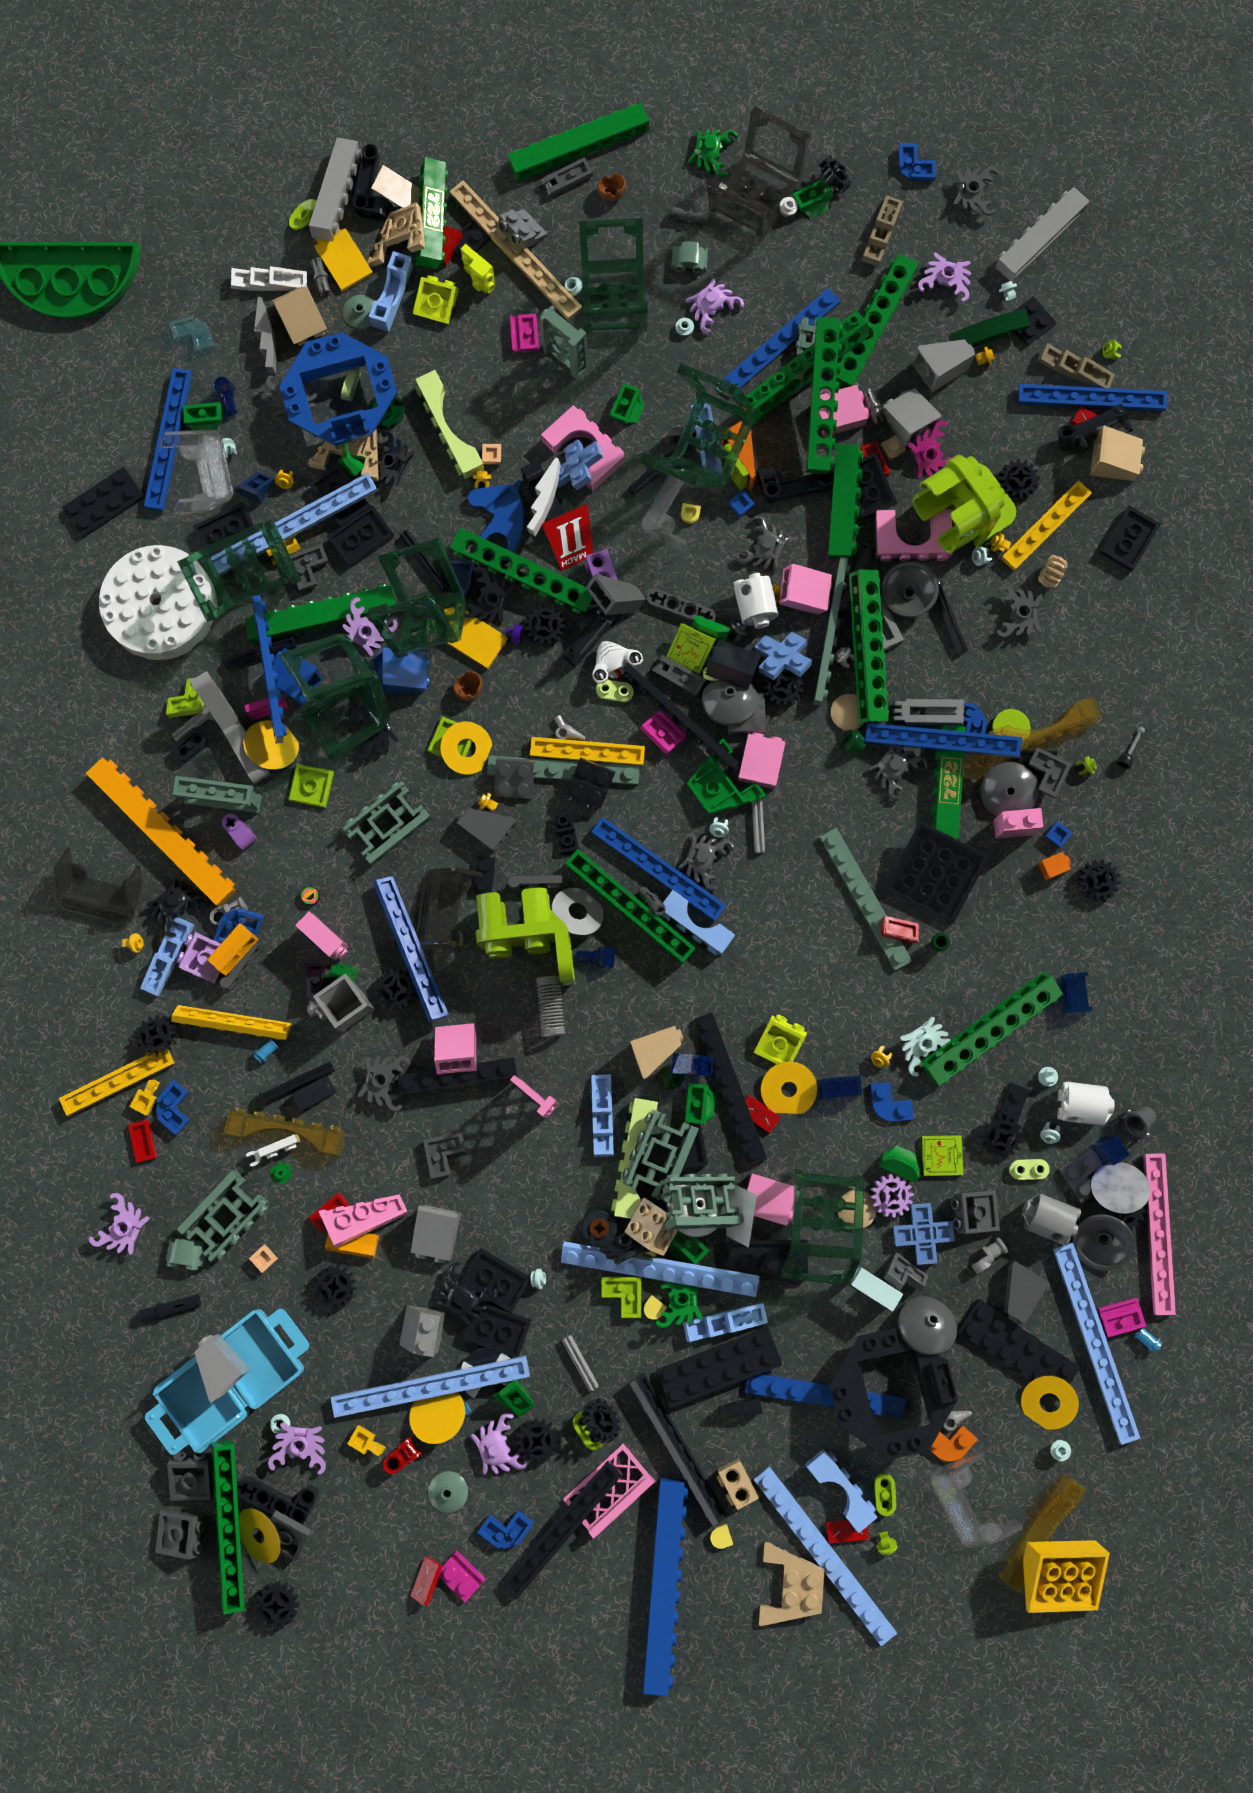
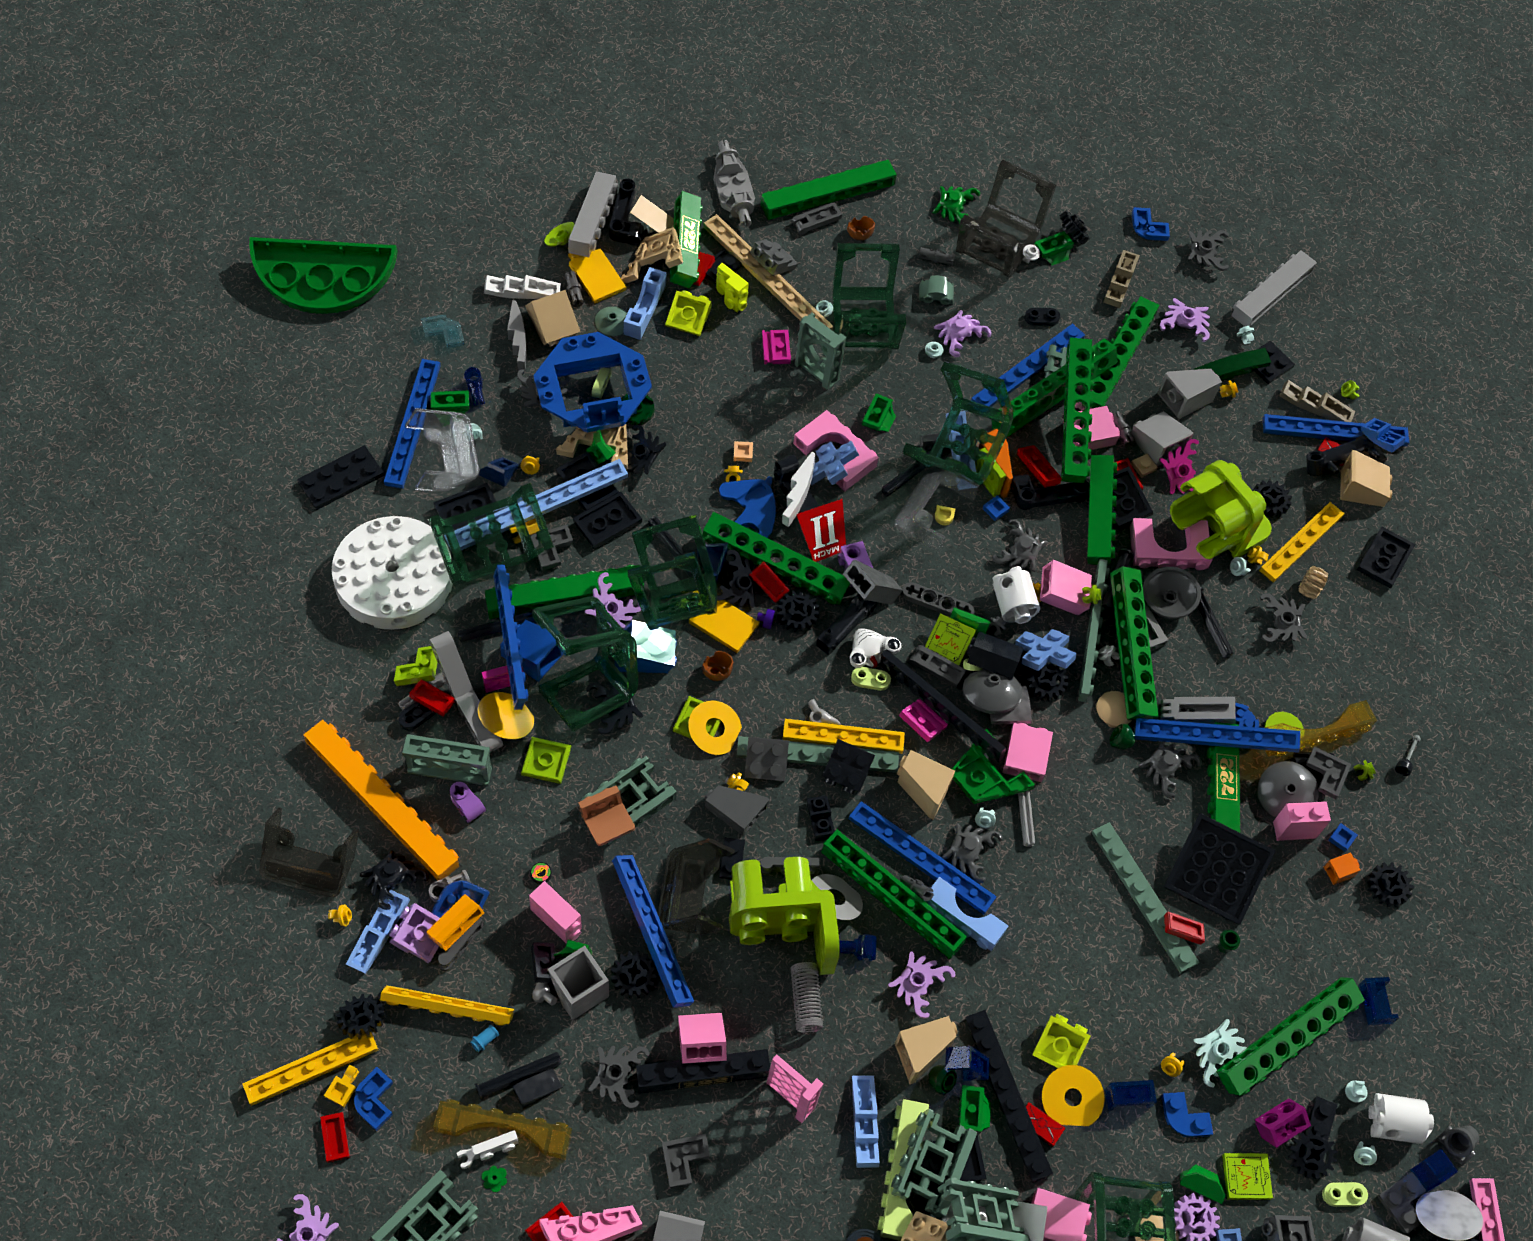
camera: 10 degrees left, 20 degrees down
yellowish green arch [415,370,485,479] -> none
none -> red tile [409,679,455,717]
none -> nougat bracket [578,785,635,846]
none -> light grey plate [713,140,755,227]
none -> red tile [749,561,790,603]
none -> lavender animal [888,952,955,1019]
none -> tan slope [897,750,955,820]
none -> red plate [1017,445,1062,487]
none -> black plate [1024,308,1060,326]
none -> lime plate [1082,585,1101,604]
none -> magenta brick [1255,1098,1311,1148]
none -> blue slope [1361,418,1406,452]

